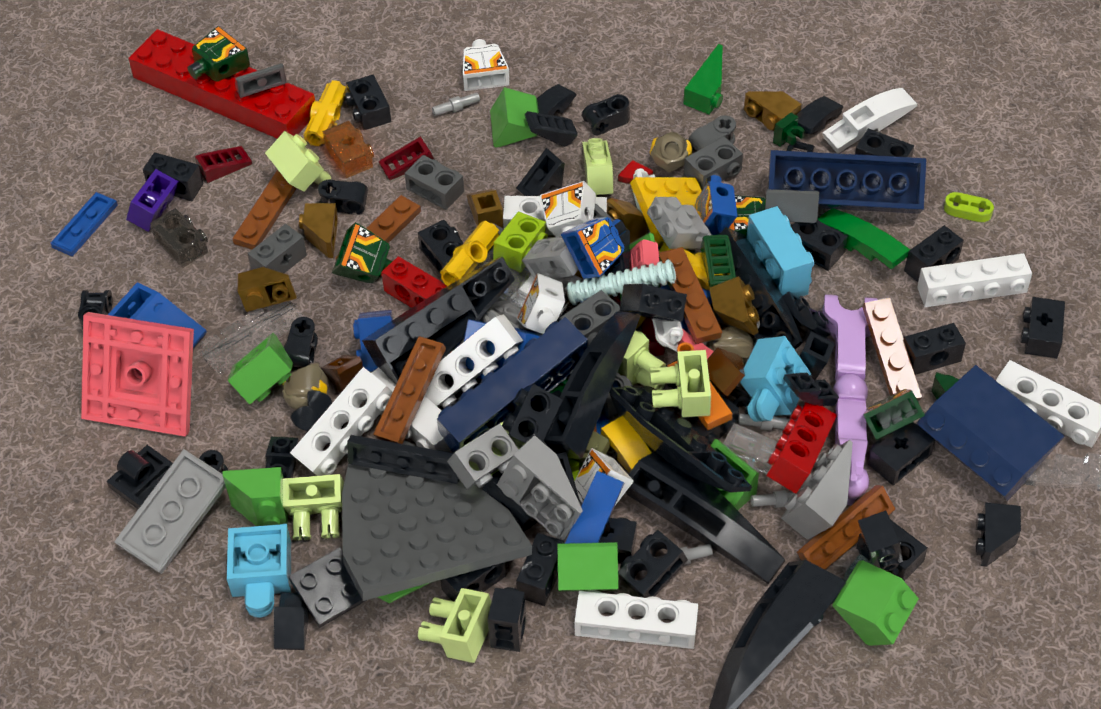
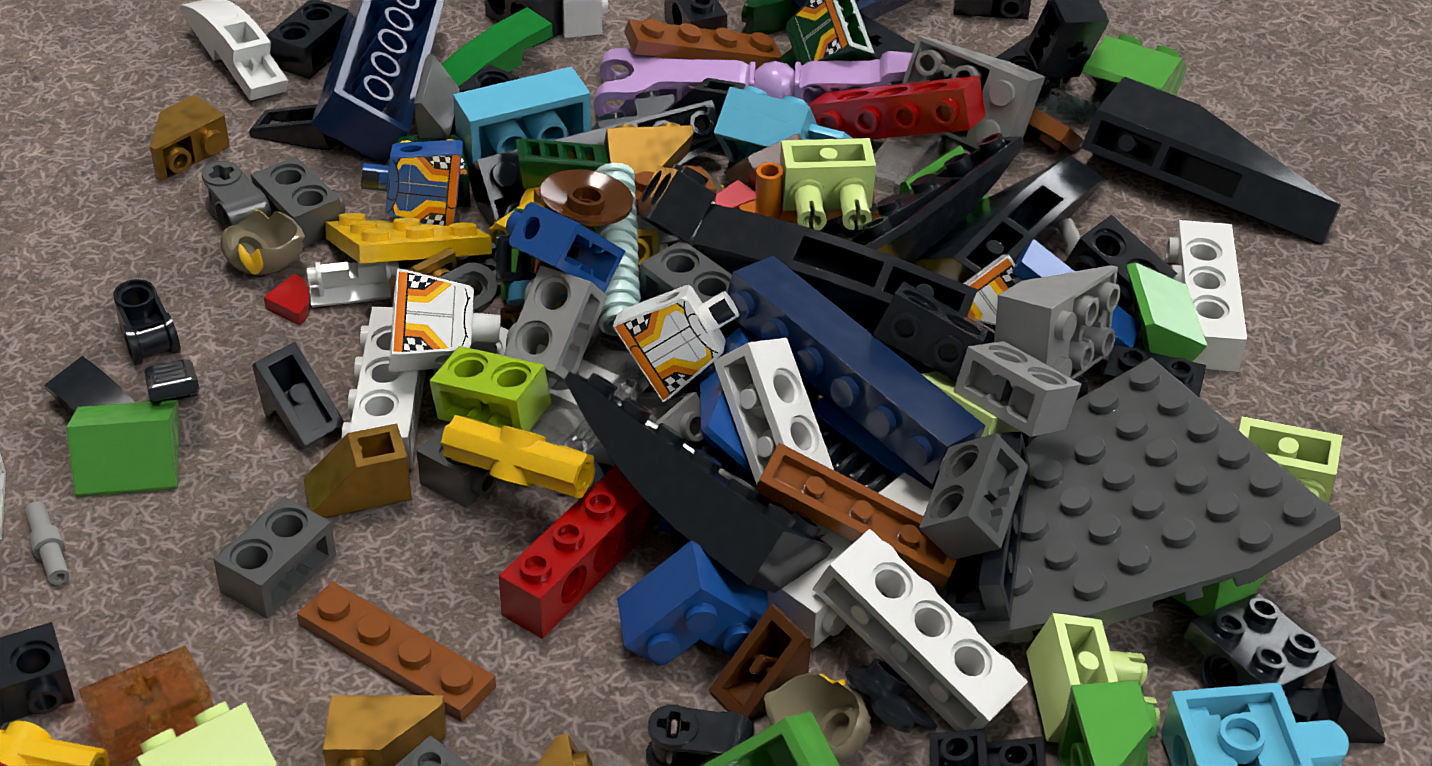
camera: 95 degrees left, 10 degrees down
black piece [318,179,368,215] -> none
dark green torso [332,222,392,283] -> none
dark red slope [378,136,435,180] -> none
black brick [418,219,463,274] -> none
black brick [488,587,526,652] -> none
yellowish green slope [582,138,613,195] -> none
light grey plate [647,197,711,249] -> none
green slope [684,44,723,115] -> none
dark green tile [773,112,805,147] -> none
black slope [783,373,839,406] -> none
black slope [796,96,843,134] -> none
none -> reddish brown dish [539,169,634,226]
none -> dark grey brick [919,433,1028,560]

